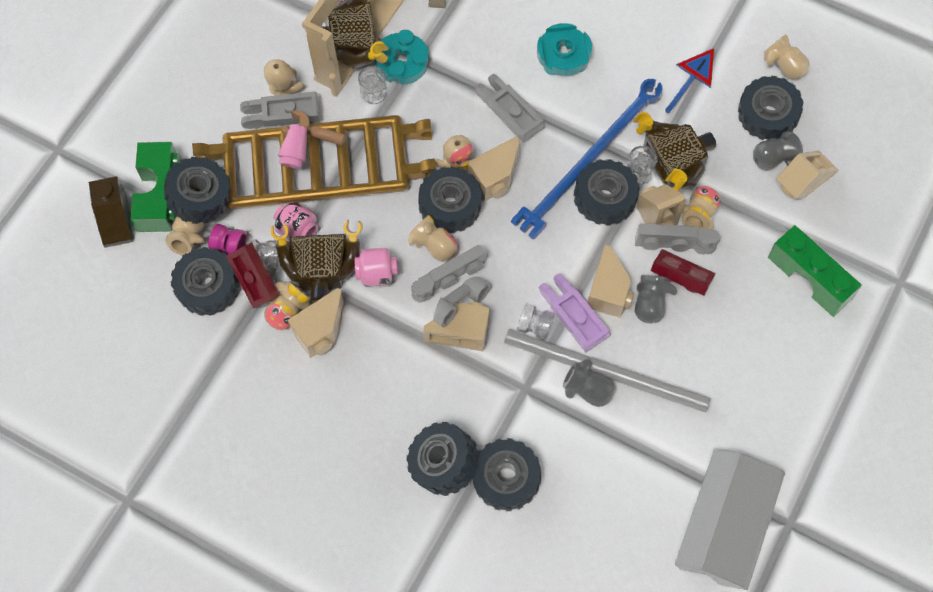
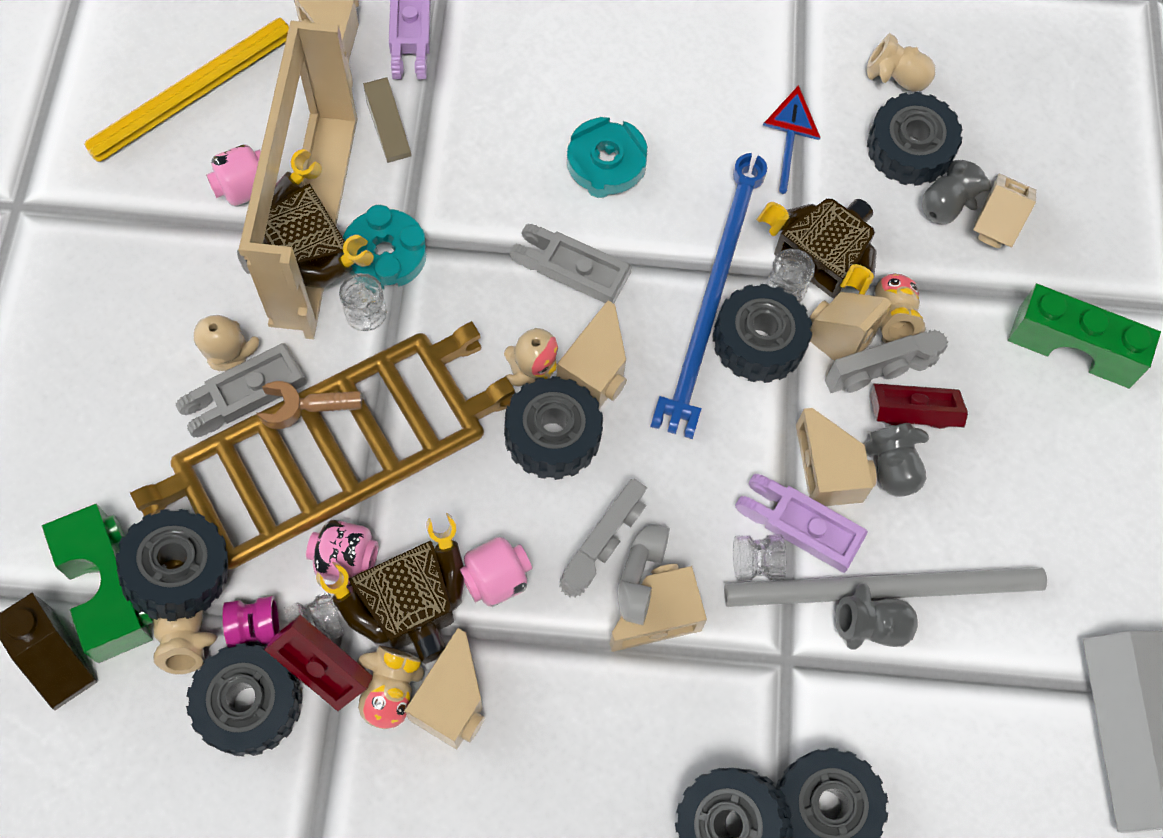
camera: 30 degrees left, 0 degrees up
bright pink cone [278,124,307,169] -> none
tan animal [408,215,458,262] -> none

